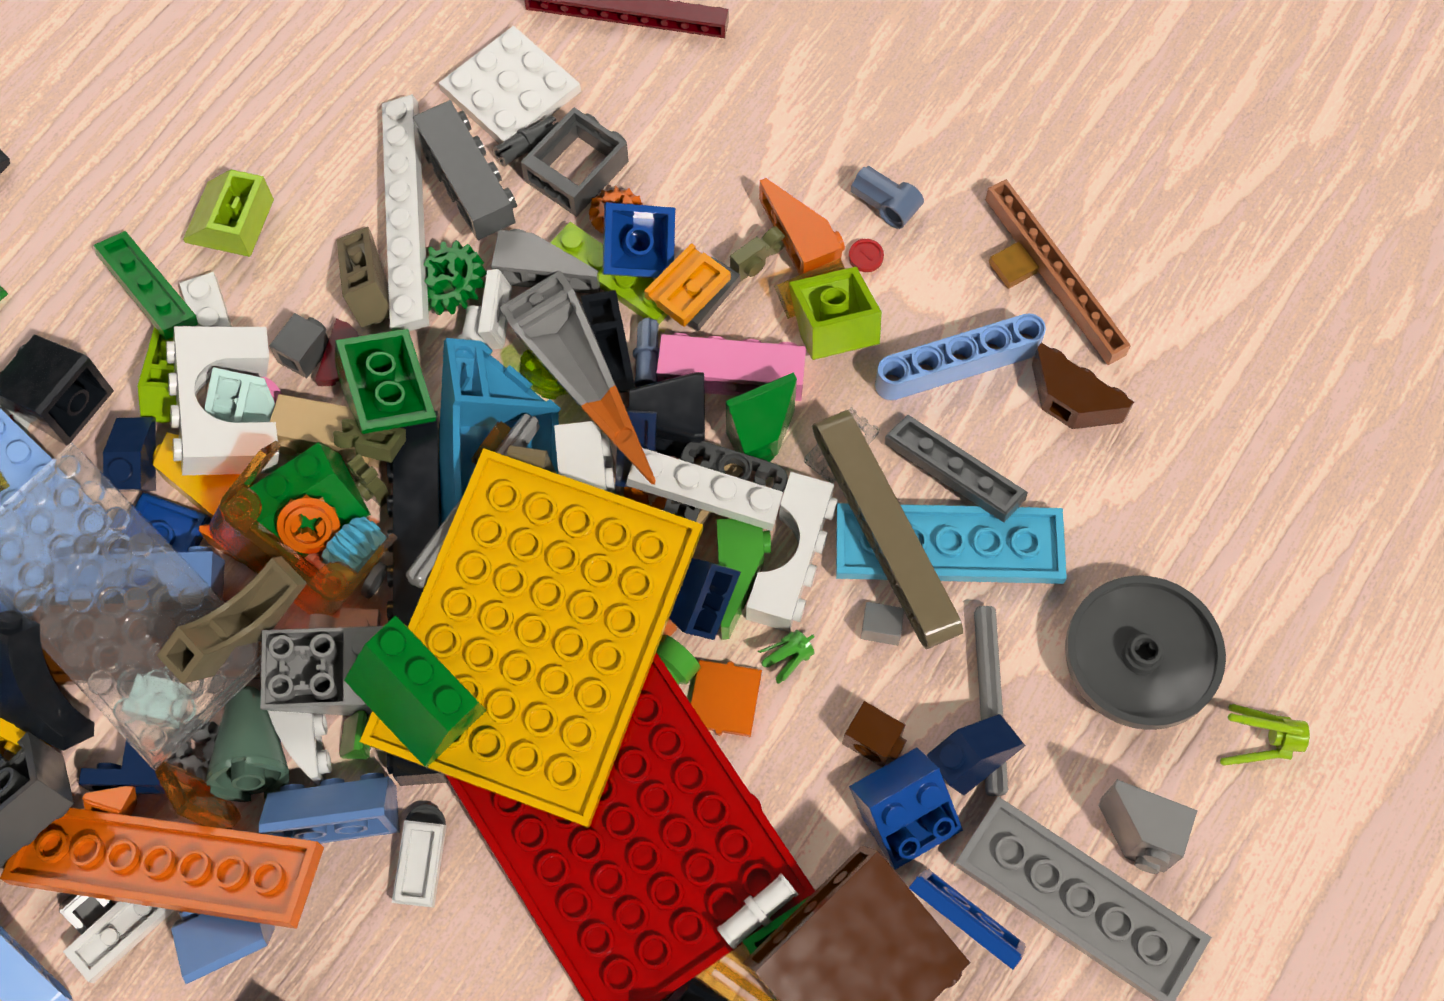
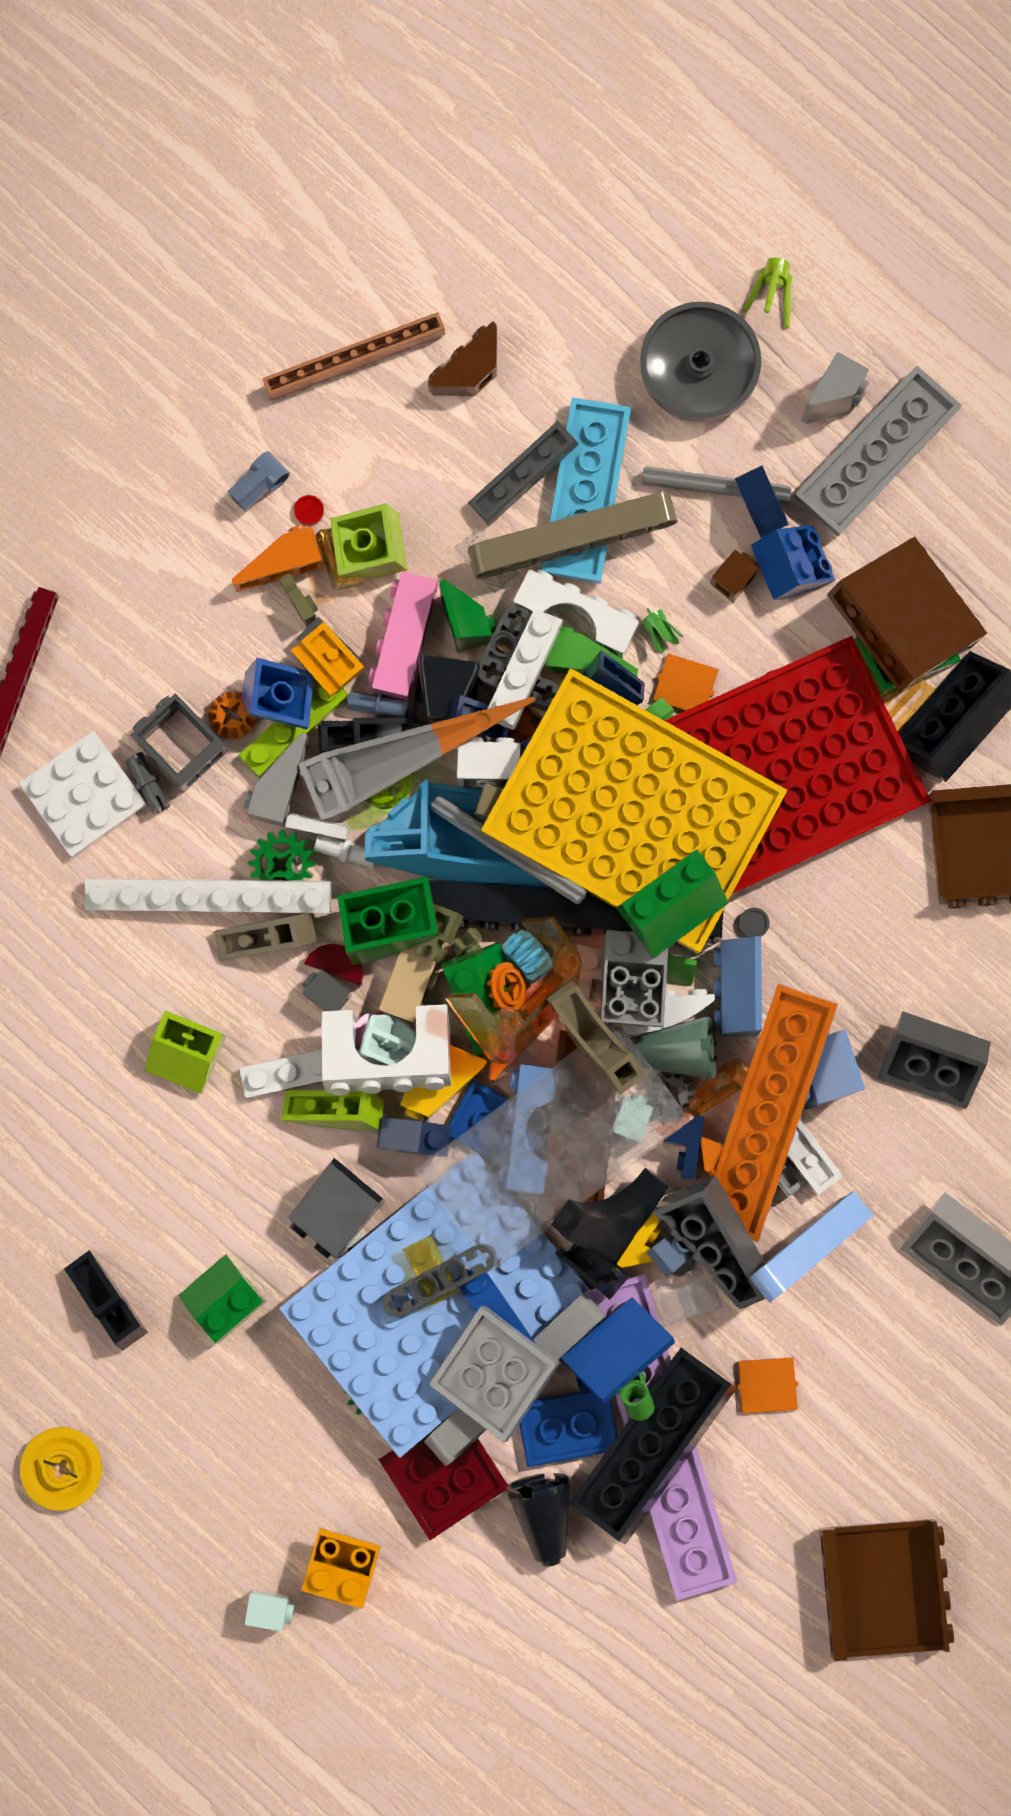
camera: 80 degrees left, 15 degrees up
green plate [93,231,198,340] -> none
white tile [392,820,447,908] -> none
wedge [413,100,517,240] -> none
clear orange tile [471,421,512,465] -> none
white pin [717,873,799,949] -> none
light grey slope [860,602,904,646] -> none
light blue beam [875,313,1046,400] -> none
blue tile [909,869,1026,970] -> none
pearl gold tile [989,241,1039,289] -> none

